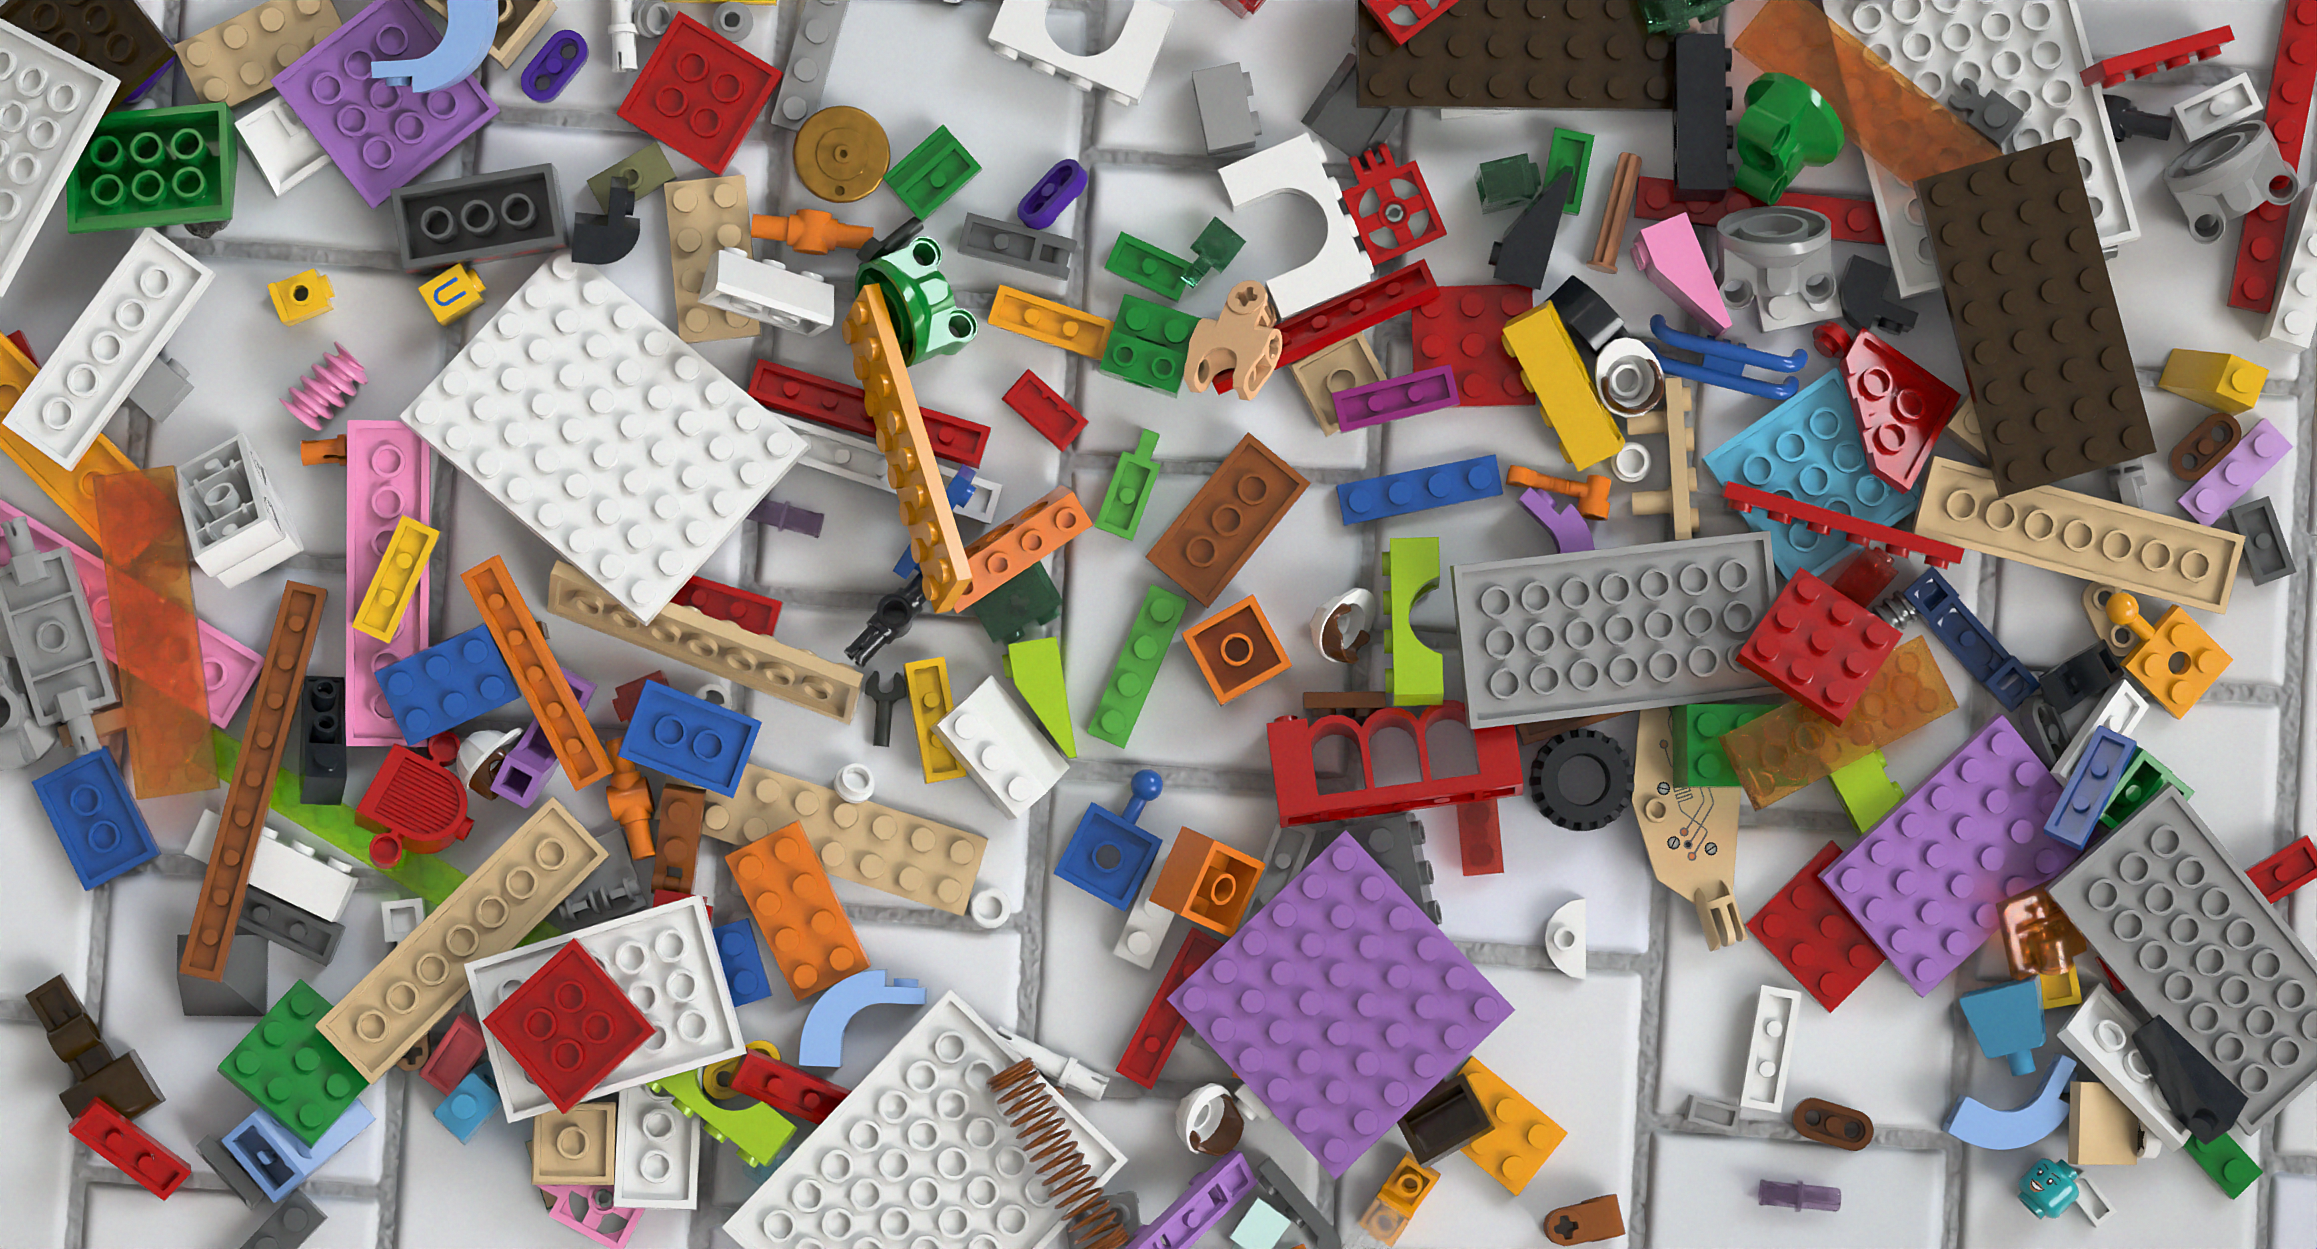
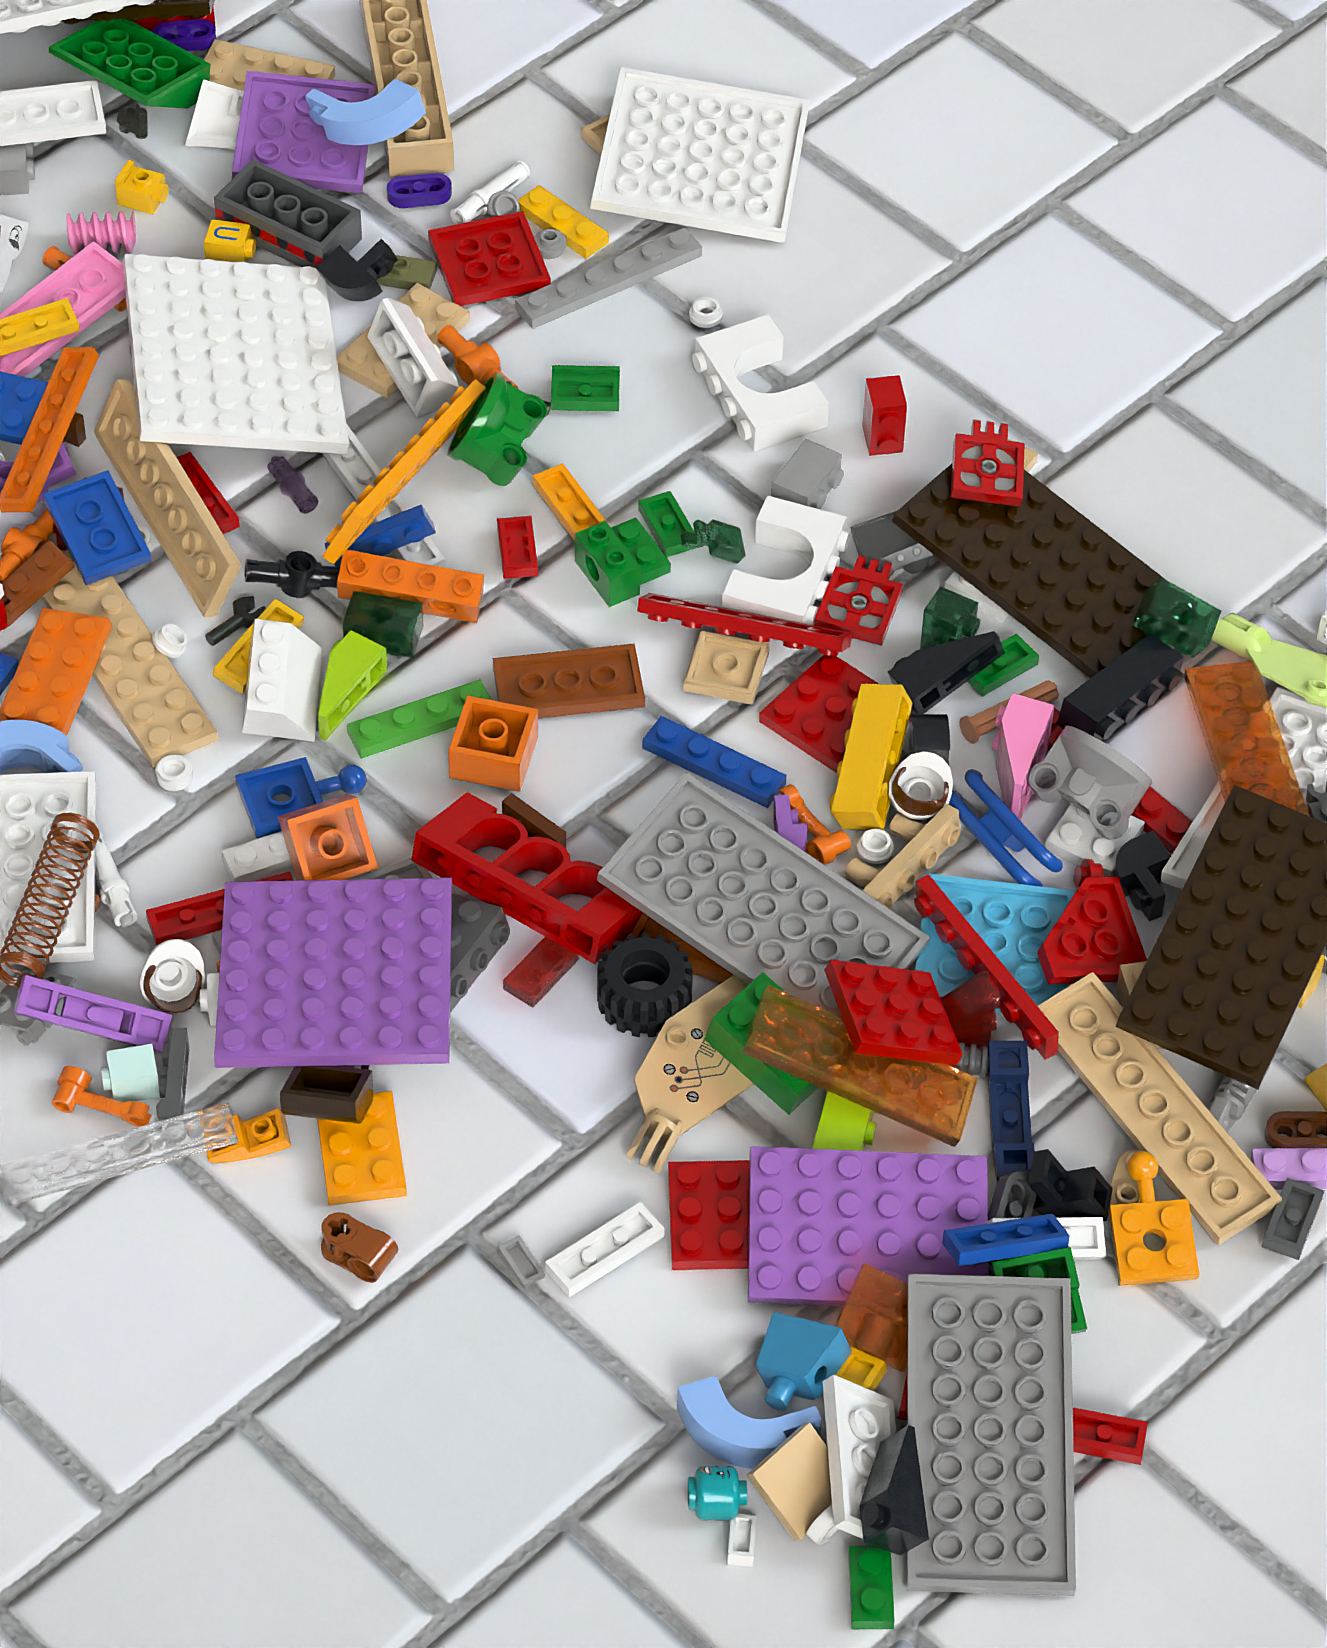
camera: 40 degrees right, 35 degrees down
red plate [747,358,991,469] -> none
pearl gold wheel [792,106,890,203] -> none
dark grey plate [957,212,1077,281] -> none
dark purple plate [1017,159,1088,230] -> none
bright green plate [1094,428,1161,541] -> none
light nougat piece [1184,280,1282,401] -> none
white piece [1310,588,1376,664] -> none
magenta plate [1331,364,1460,434] -> none
lime arch [1382,537,1444,706] -> none
white plate [1544,898,1586,980] -> none
green piece [1734,72,1845,206] -> none
clear purple axle [1758,1179,1842,1212] -> none
reddish brown plate [1791,1097,1874,1151] -> none

